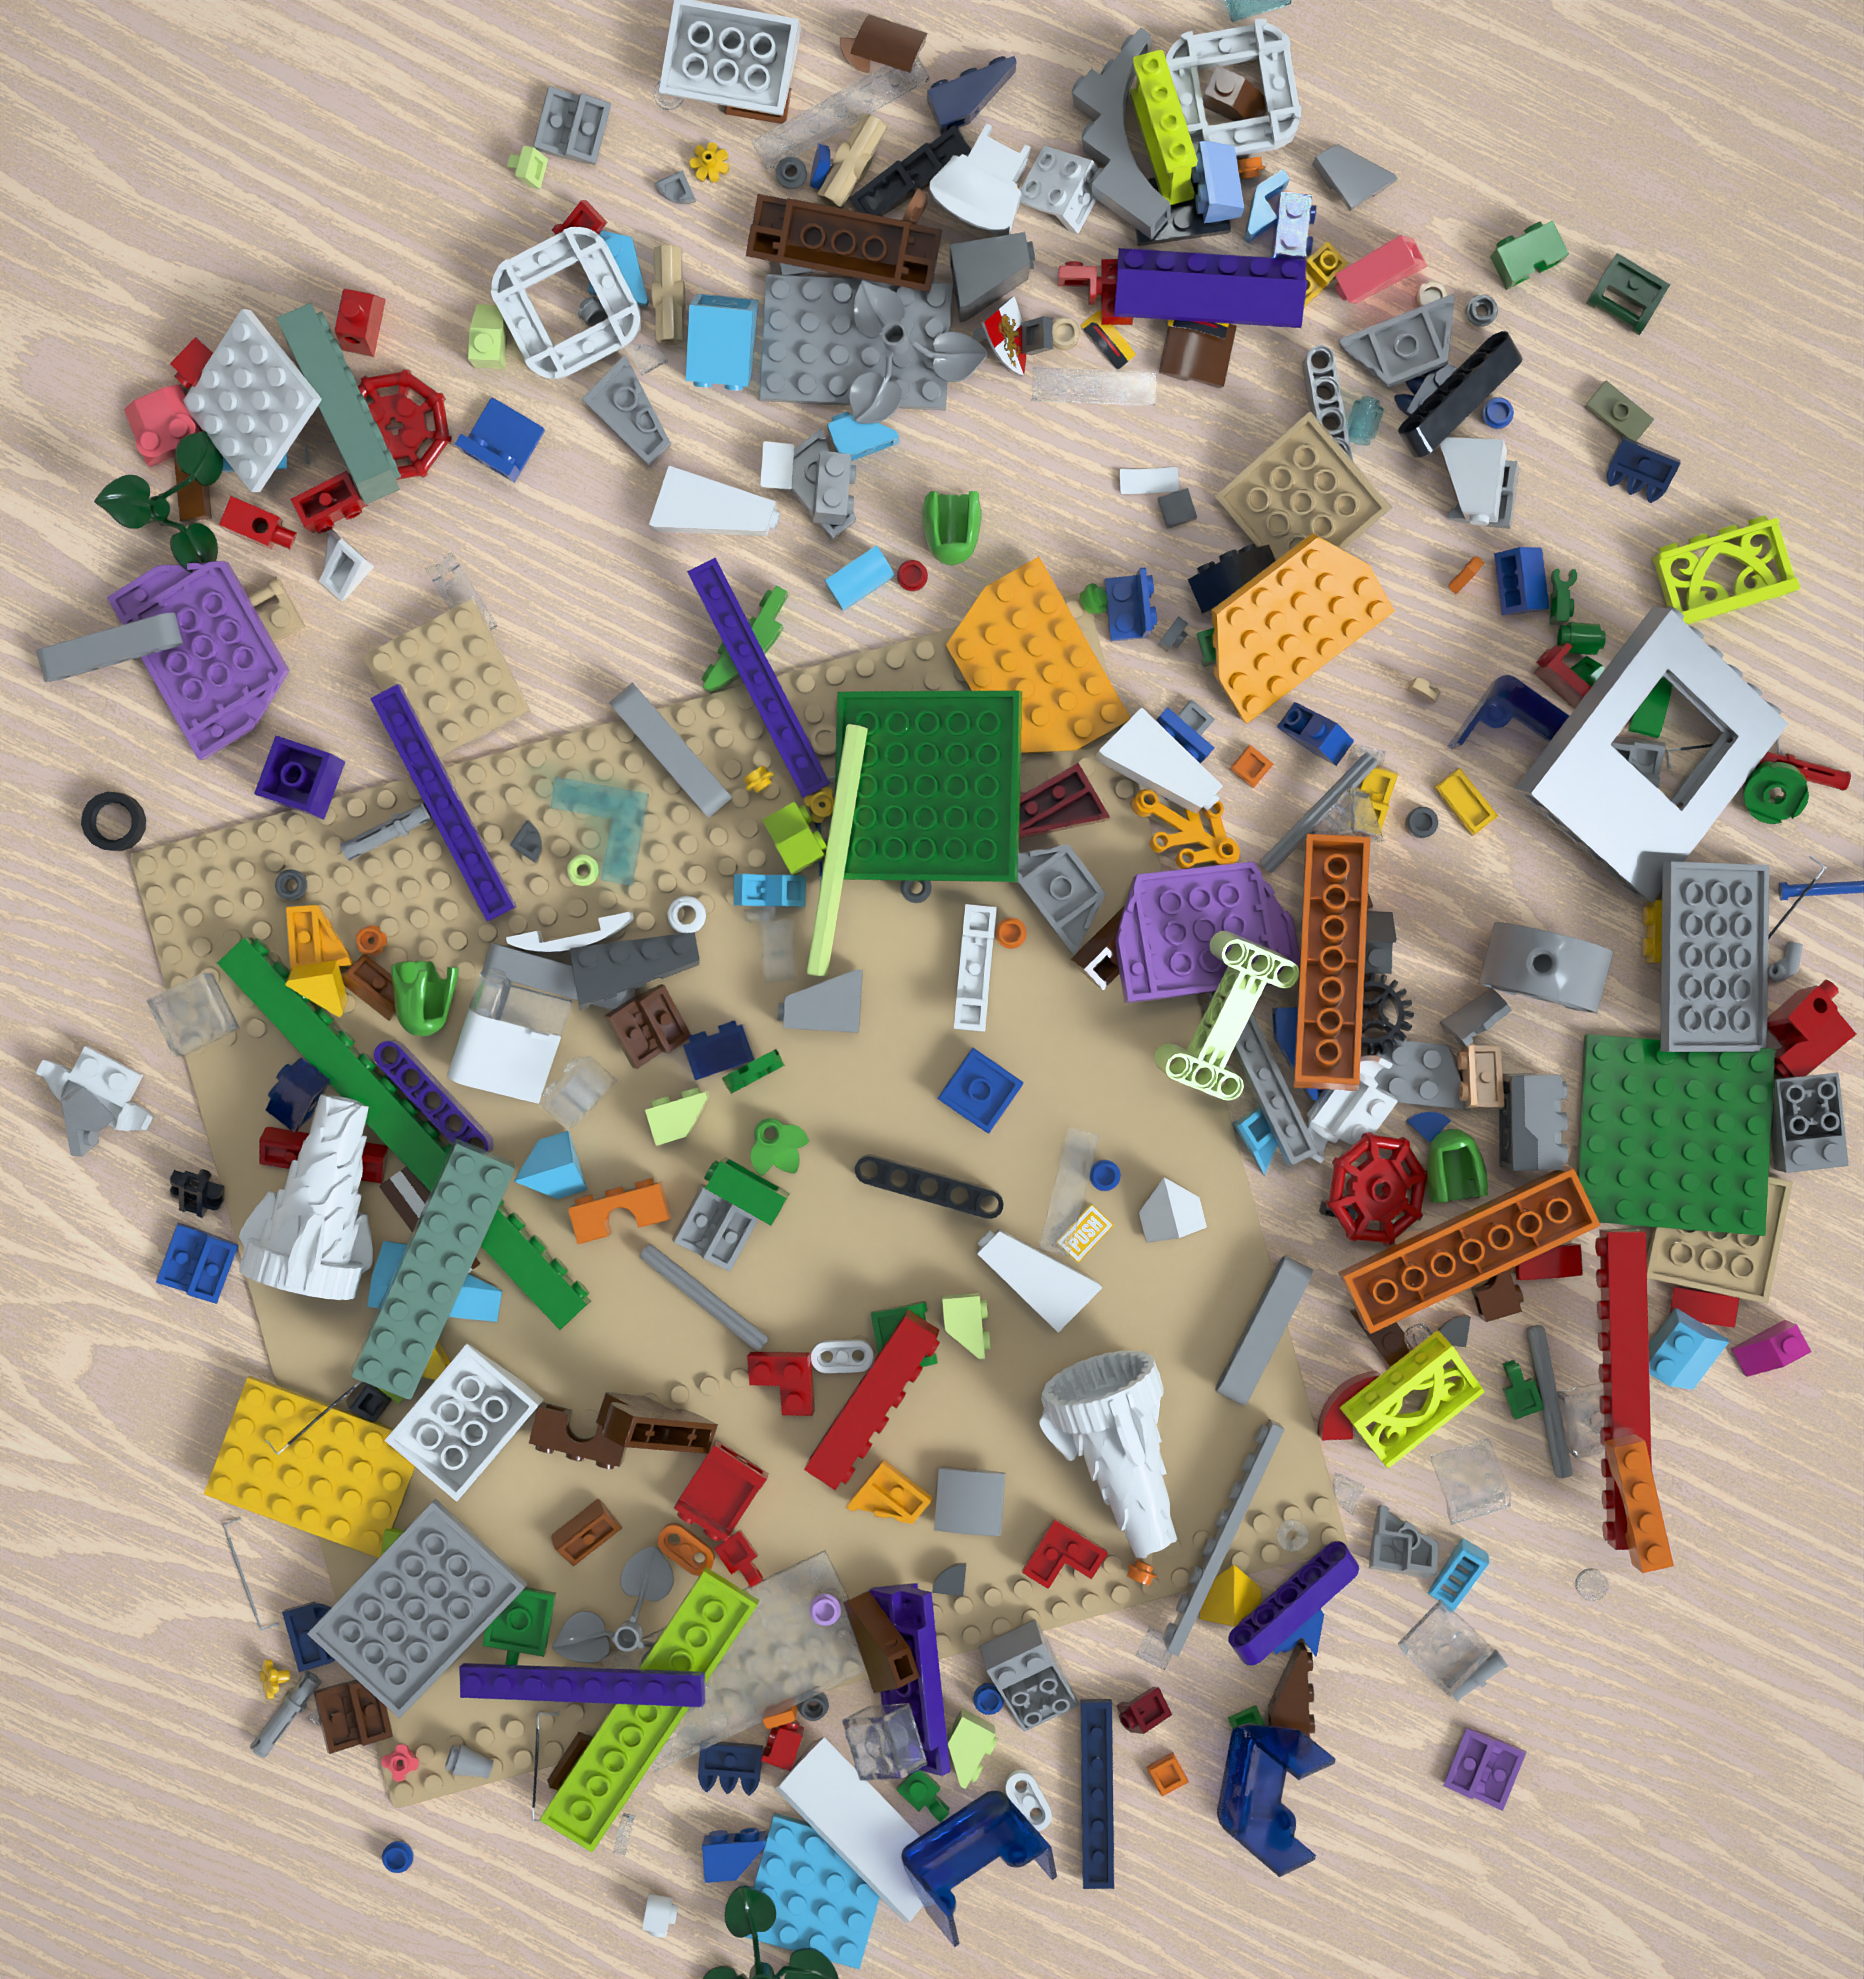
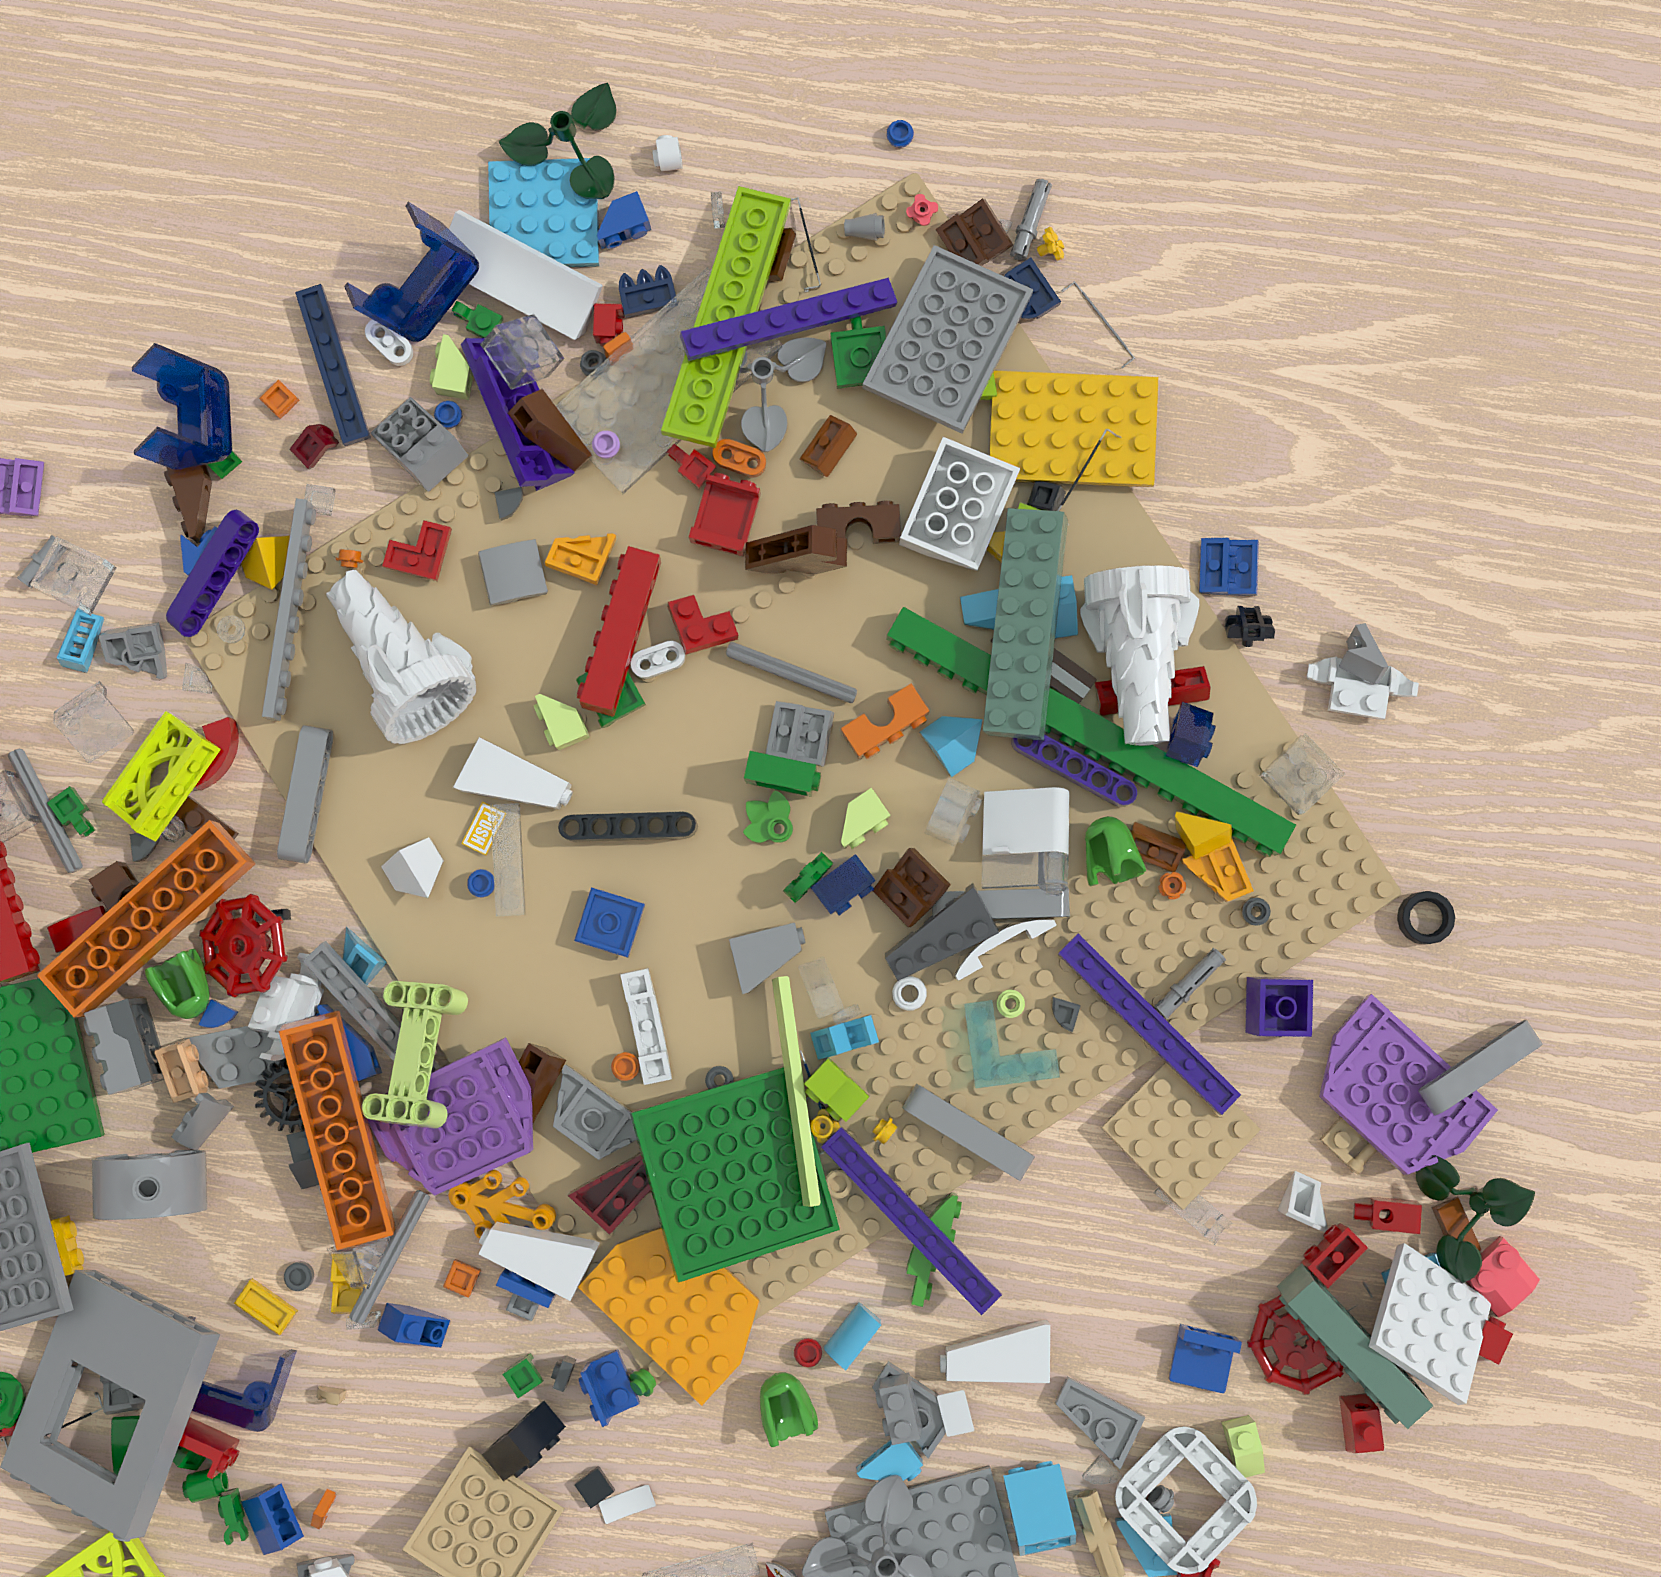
camera: 165 degrees right, 5 degrees down
light orange plate [1211,533,1395,724] -> none

